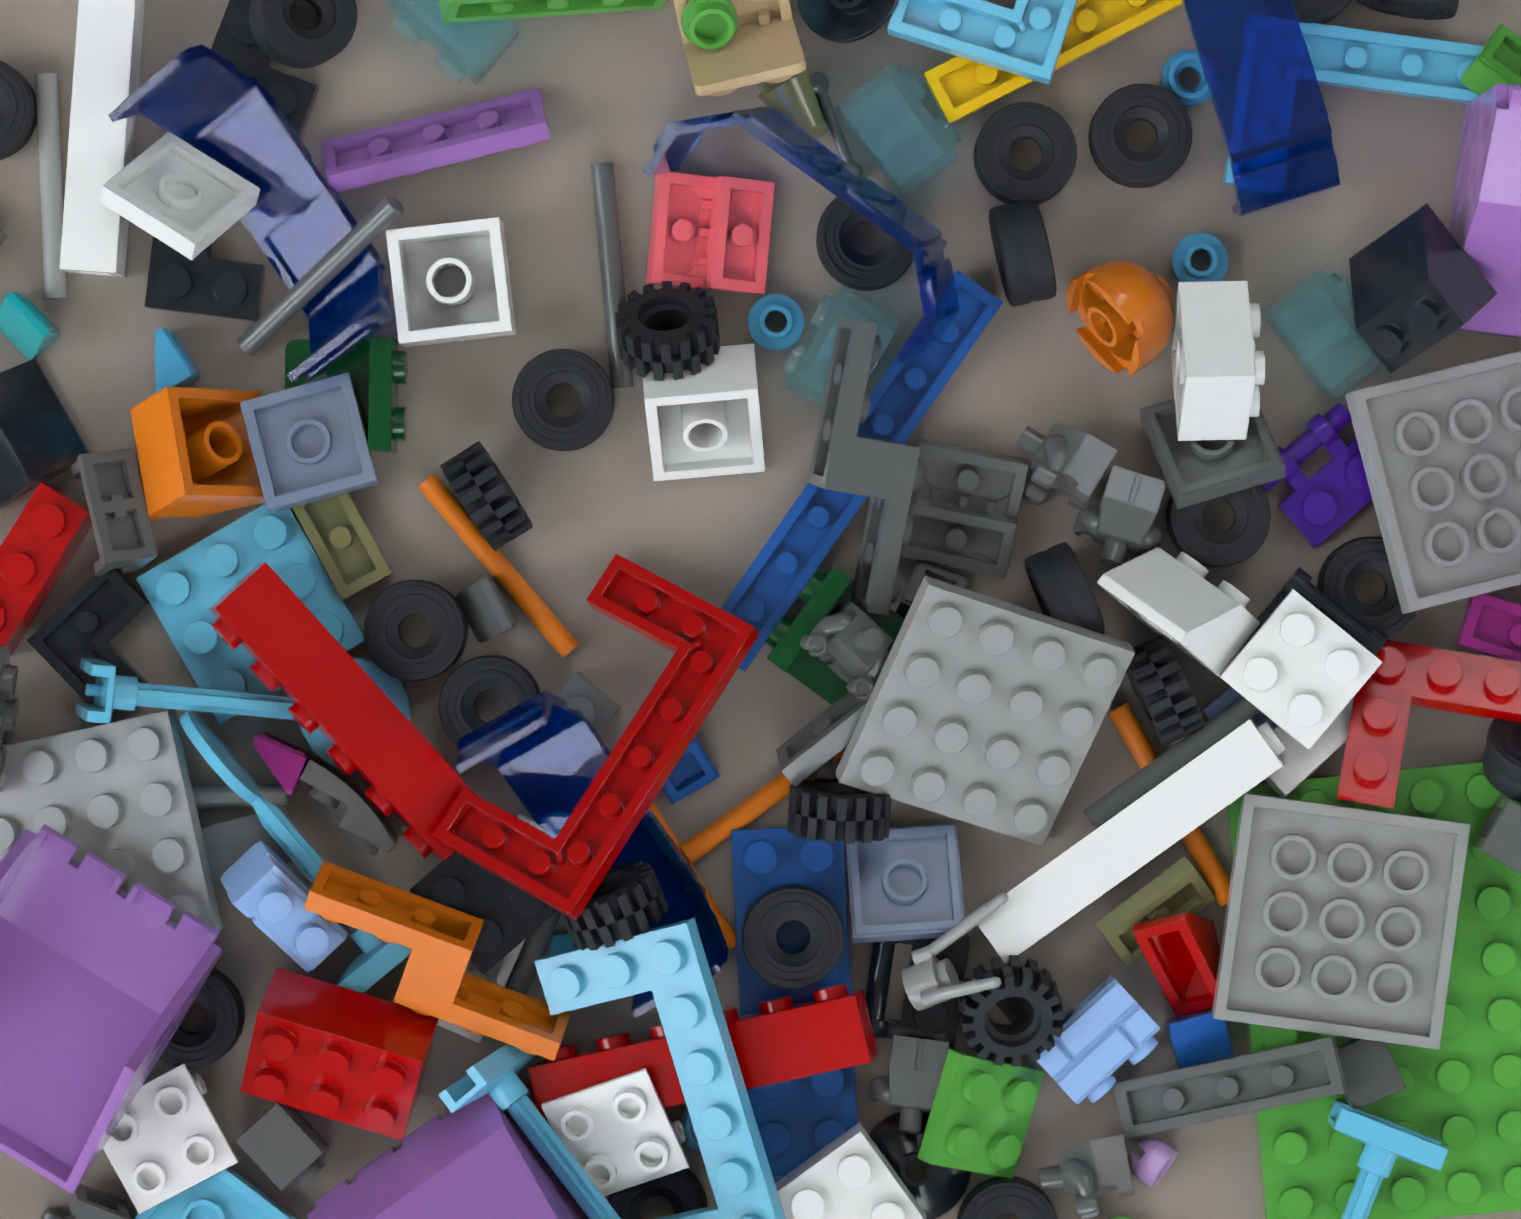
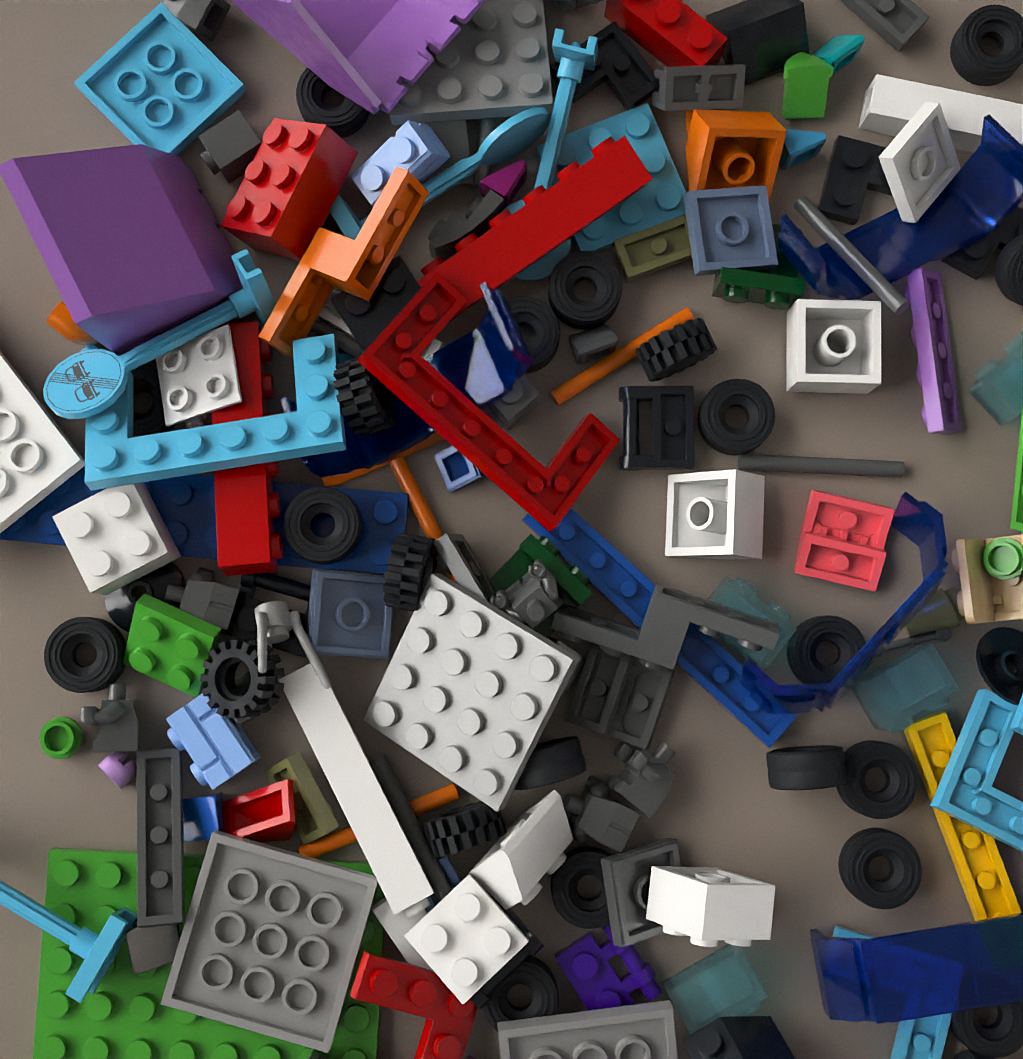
camera: 95 degrees right, 5 degrees down
light grey bar [35,73,67,300] -> none
white hinge [103,1063,238,1214] -> none
black tyre [615,281,720,381] -> none
dark azure plate [748,294,804,351] -> none
orange cylinder [1066,260,1174,376] -> none
dark azure plate [1161,50,1218,107] -> none
dark azure plate [1171,233,1228,282] -> none
none -> black plate [619,386,695,471]
none -> bright green tile [781,52,834,119]

